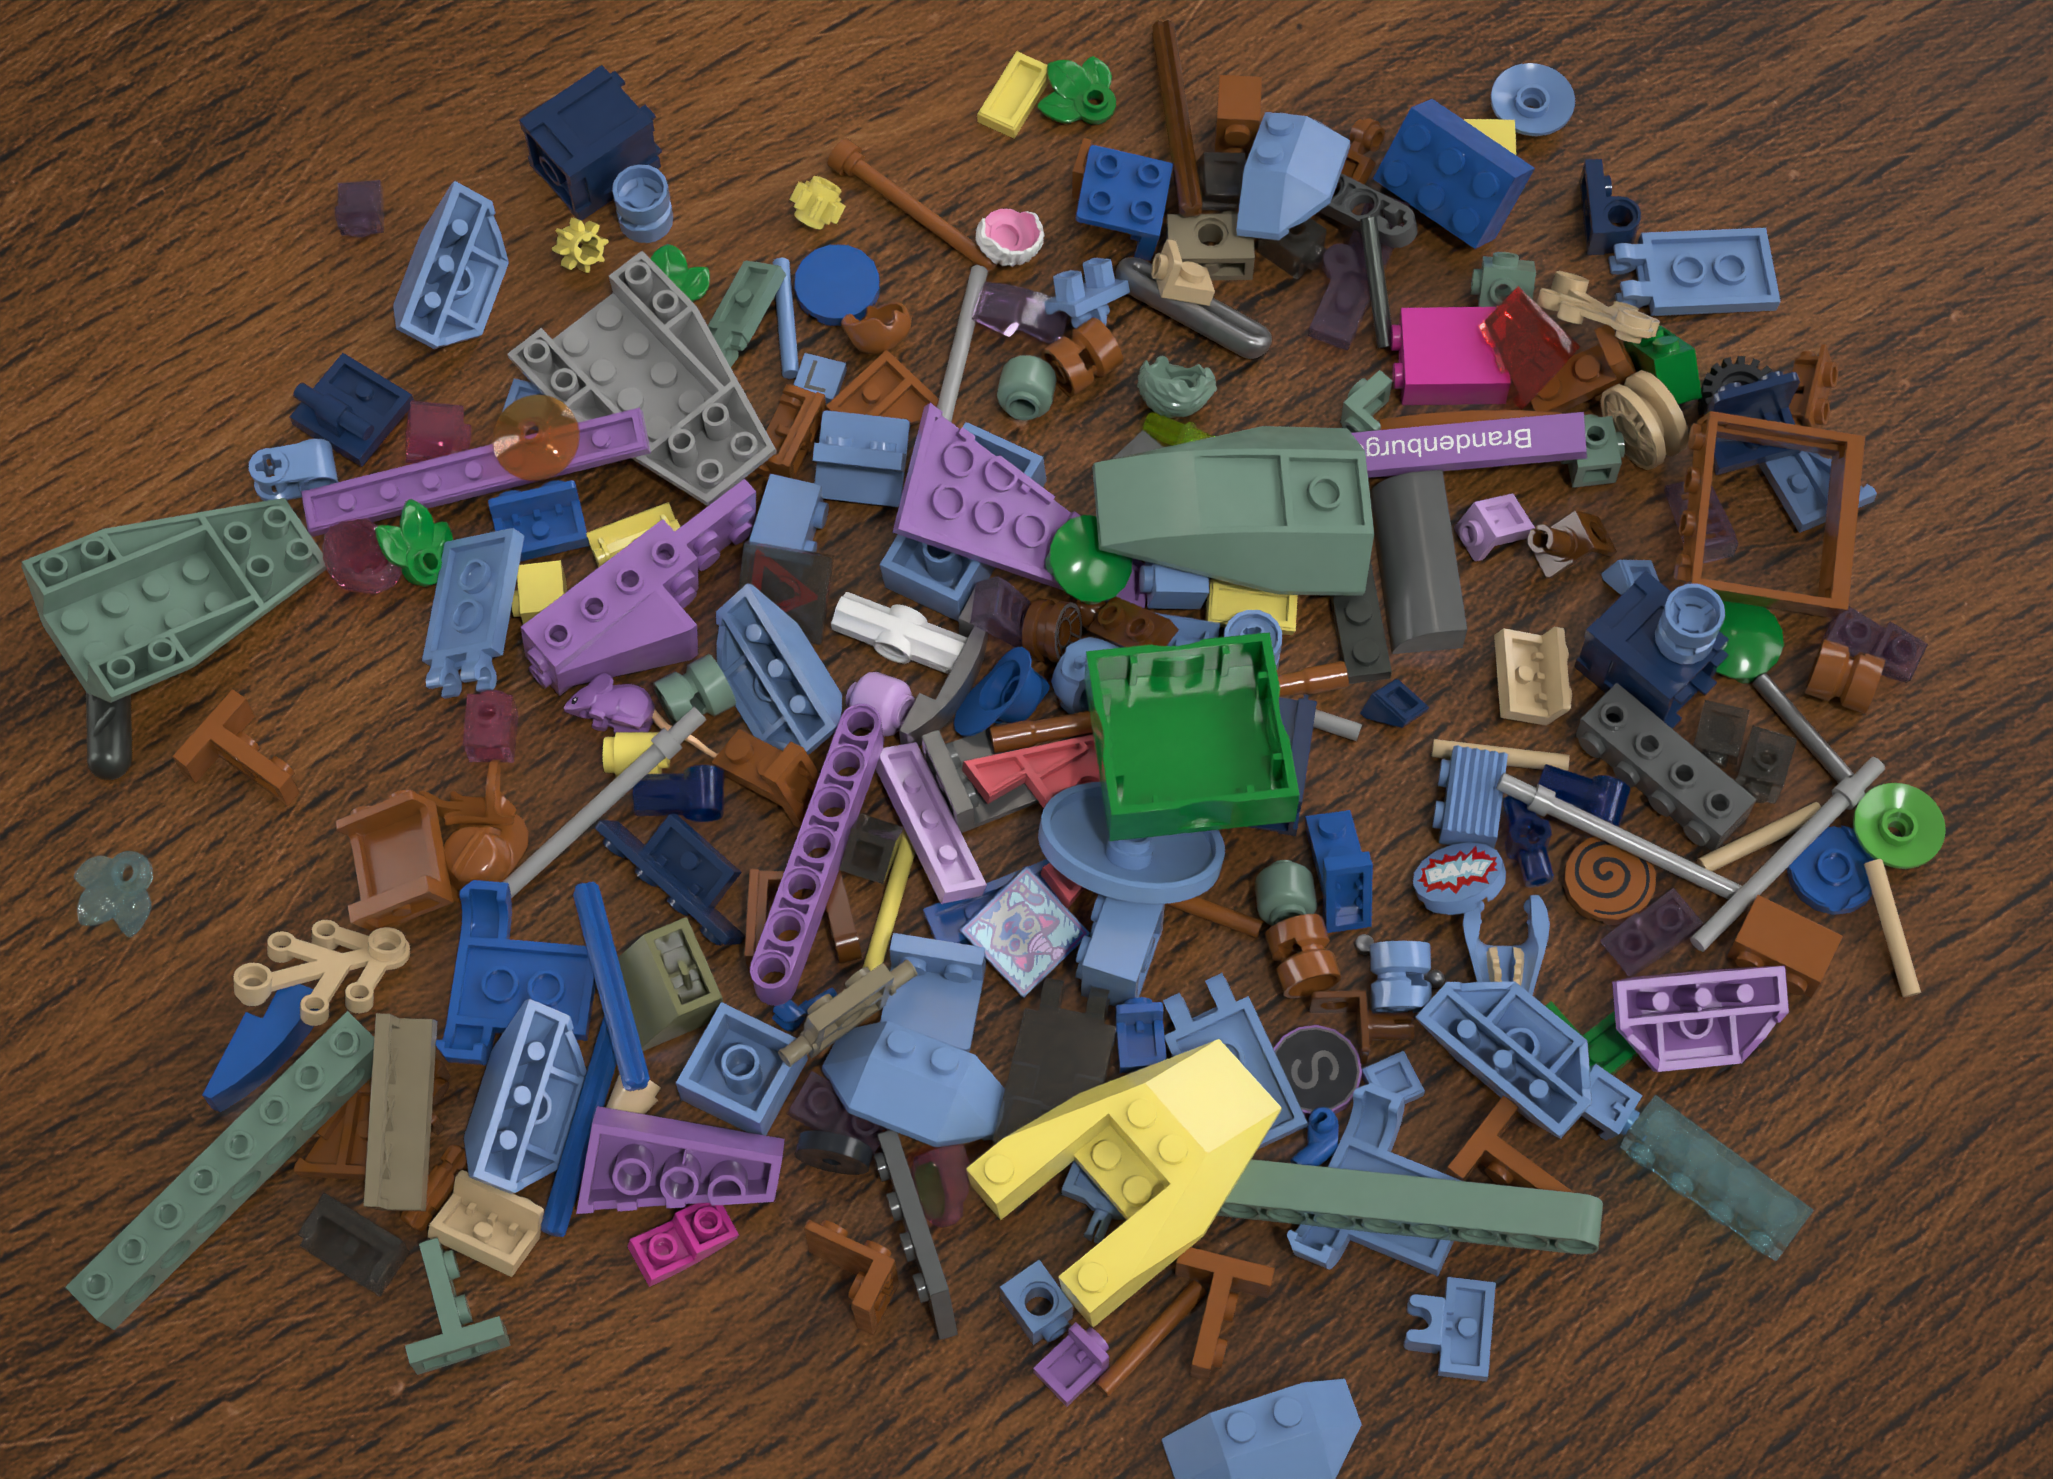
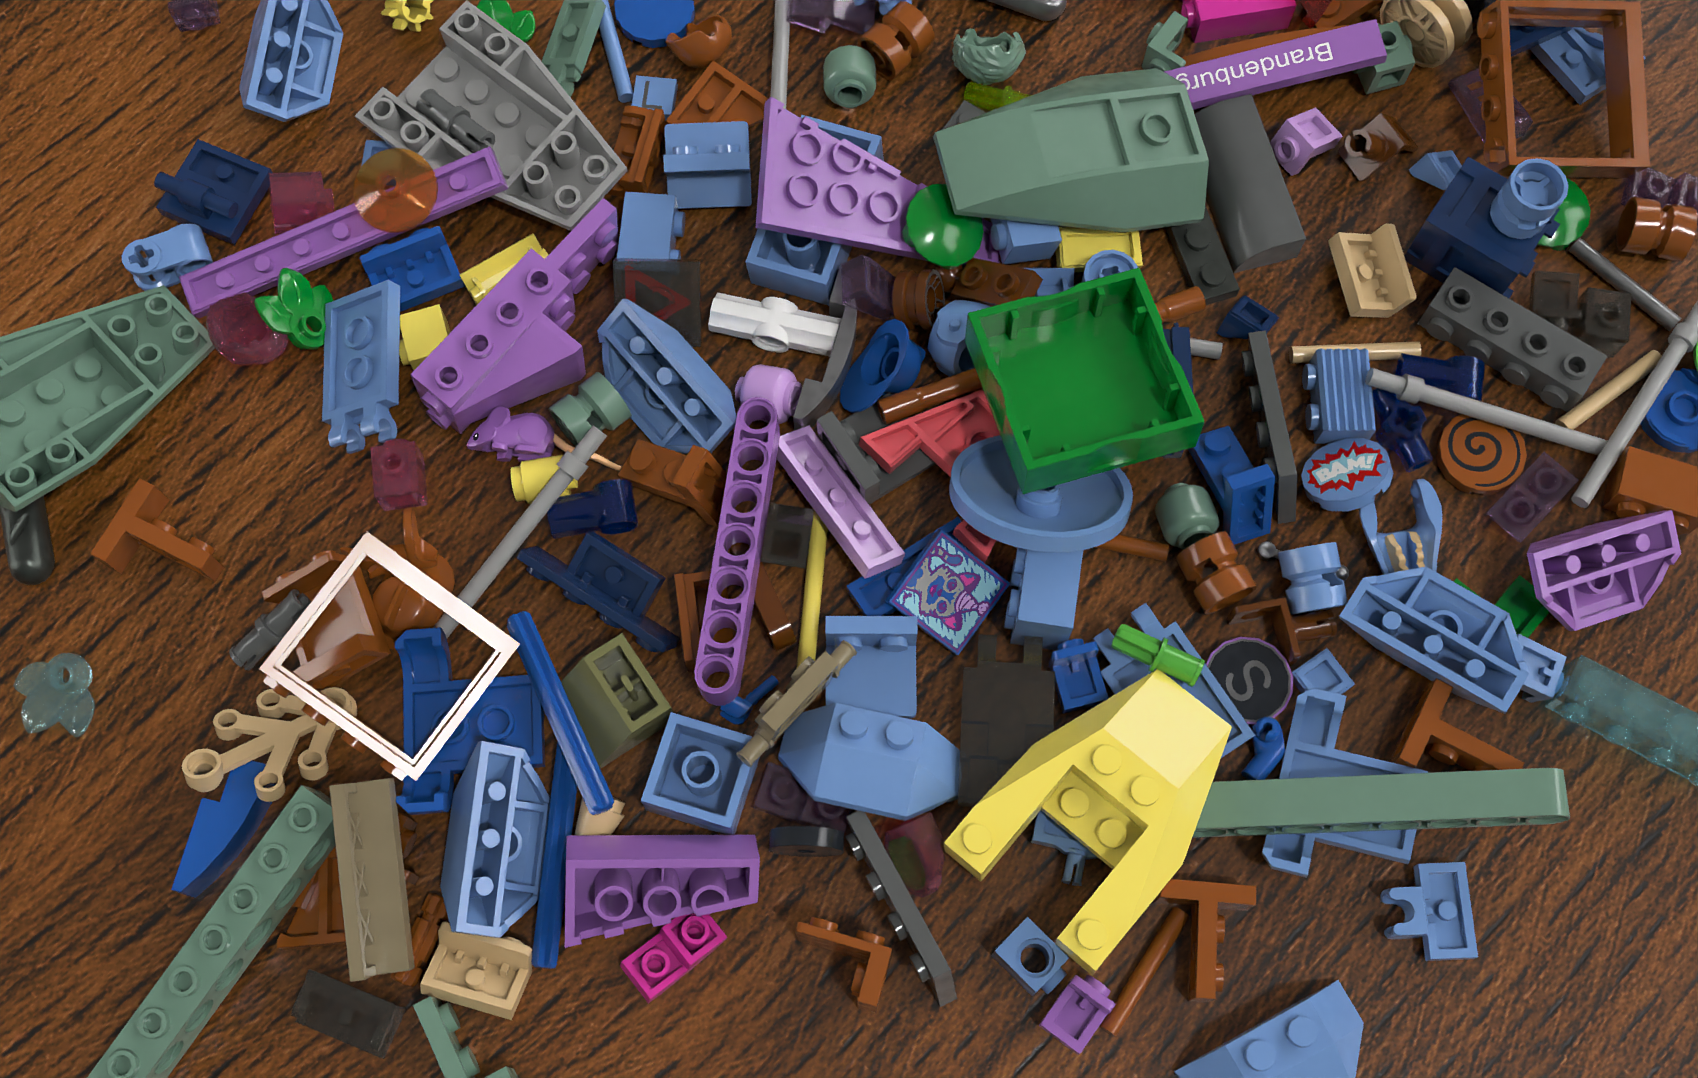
camera: 10 degrees left, 5 degrees up
none -> dark grey pin [229,589,311,671]
none -> window [259,531,520,781]
none -> dark grey pin [416,89,495,153]
none -> bright green axle [1111,624,1205,687]
none -> dark grey wing [1241,330,1297,524]

